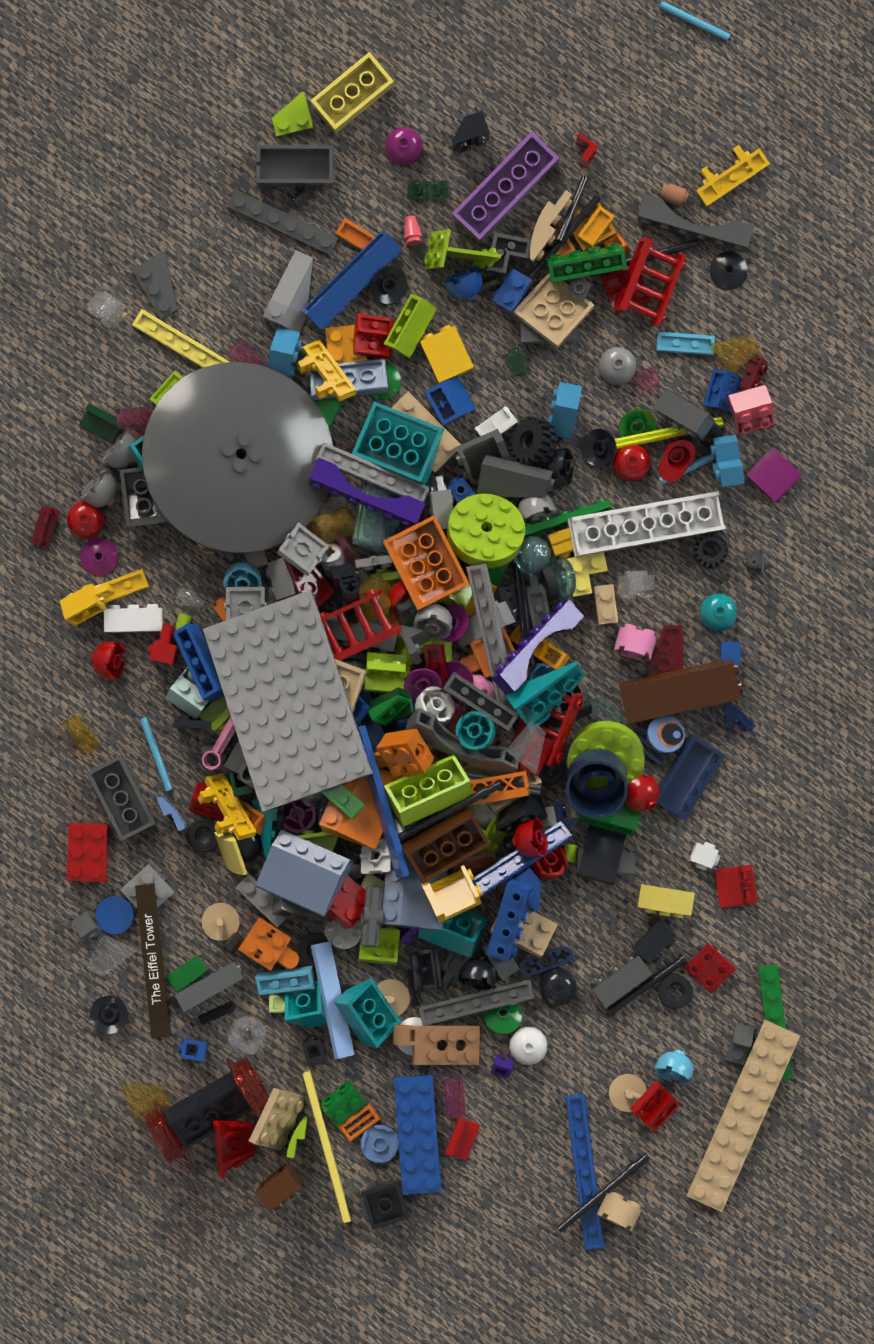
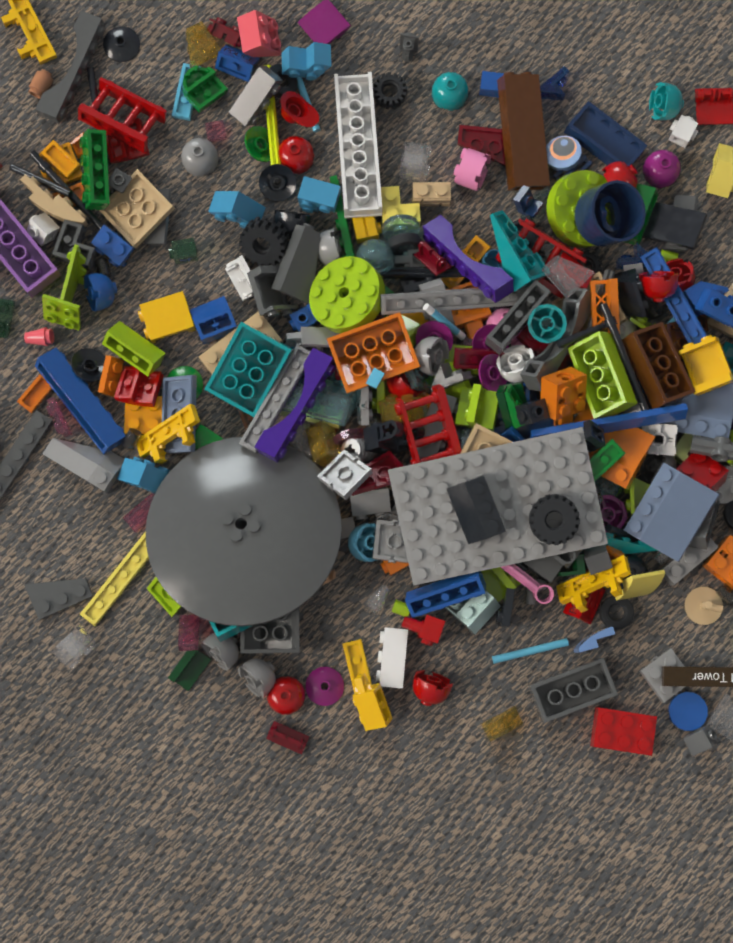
camera: 85 degrees left, 5 degrees down
none -> white brick [26,212,60,246]
none -> clear pink plate [46,397,72,437]
none -> orange plate [98,355,124,397]
none -> clear smoke hinge [122,428,141,450]
none -> green slope [183,66,228,113]
none -> dark azure brick [297,176,341,213]
none -> medium azure piece [366,368,385,389]
none -> dark red hinge [414,241,452,276]
none -> bar [423,303,466,340]
none -> black slope [447,474,506,544]
none -> dark blue bracket [513,185,543,218]
none -> black brick [515,398,550,425]
none -> black tyre [529,494,580,545]
none -> black bar [557,322,608,348]
none -> dark grey panel [582,545,613,575]
none -> black bracket [583,419,605,453]
none -> magenta cylinder [643,150,681,188]
none -> teal cylinder [649,82,684,121]

